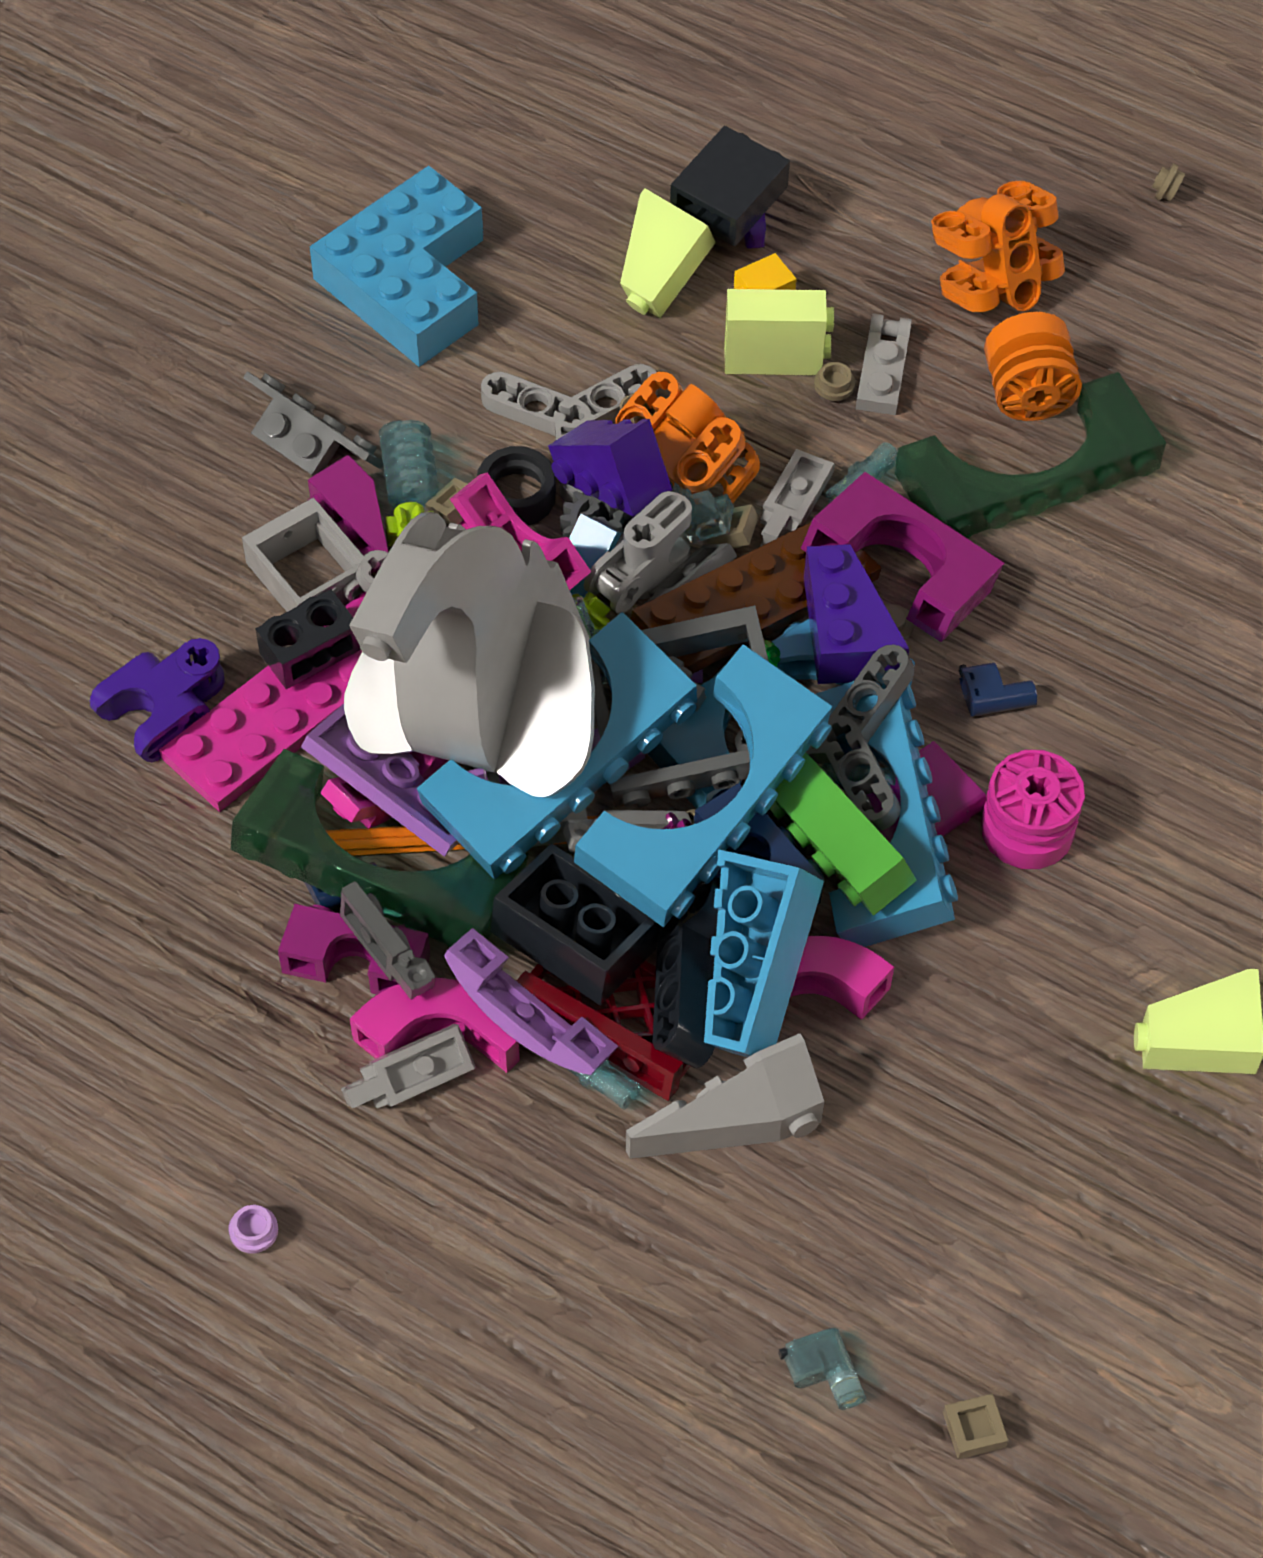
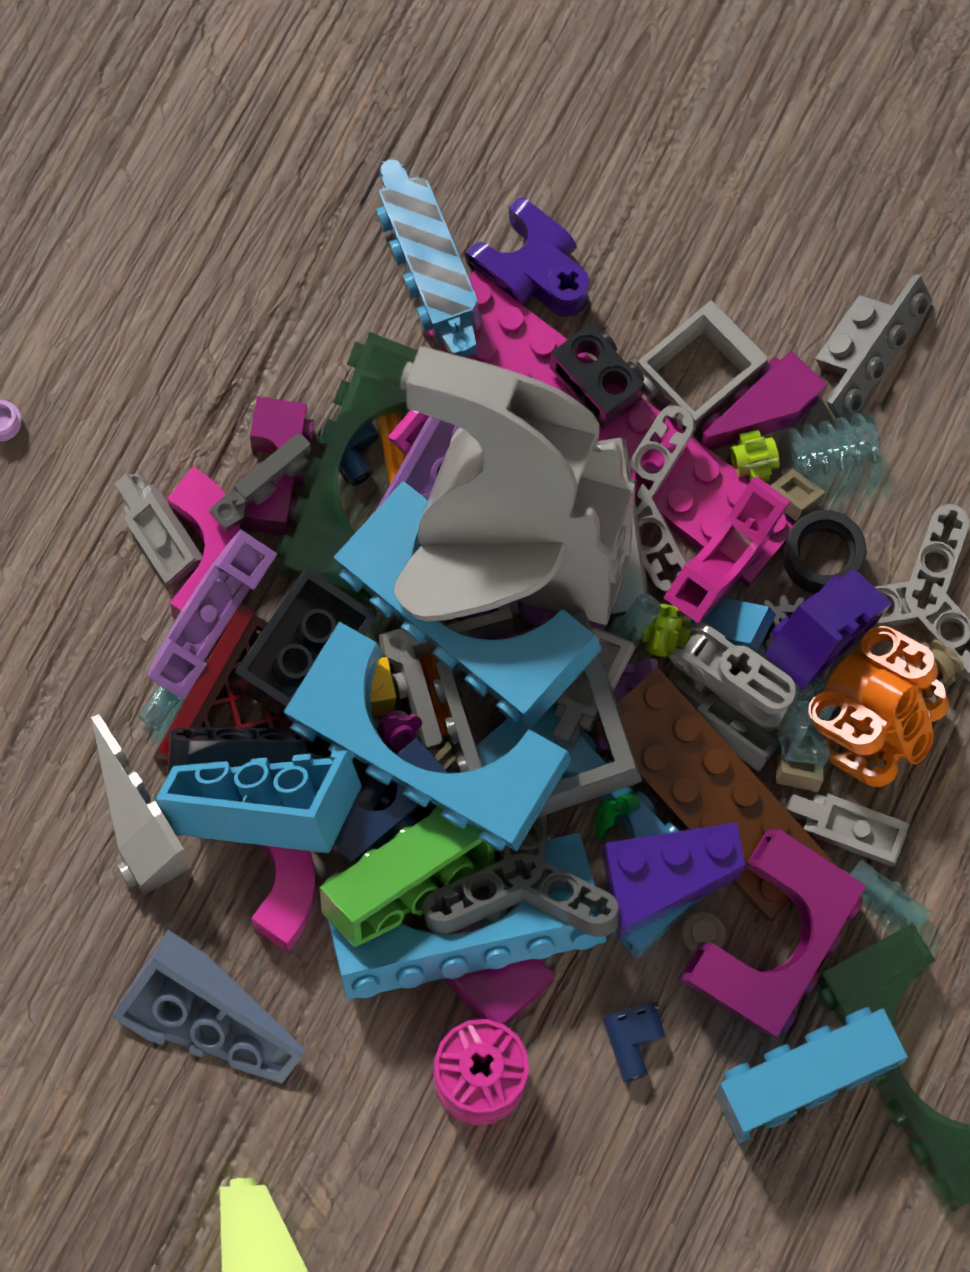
camera: 80 degrees right, 15 degrees up
none -> sand blue wedge [111,930,306,1083]
none -> dark azure hinge [376,159,482,358]
none -> dark azure wedge [715,1007,907,1145]

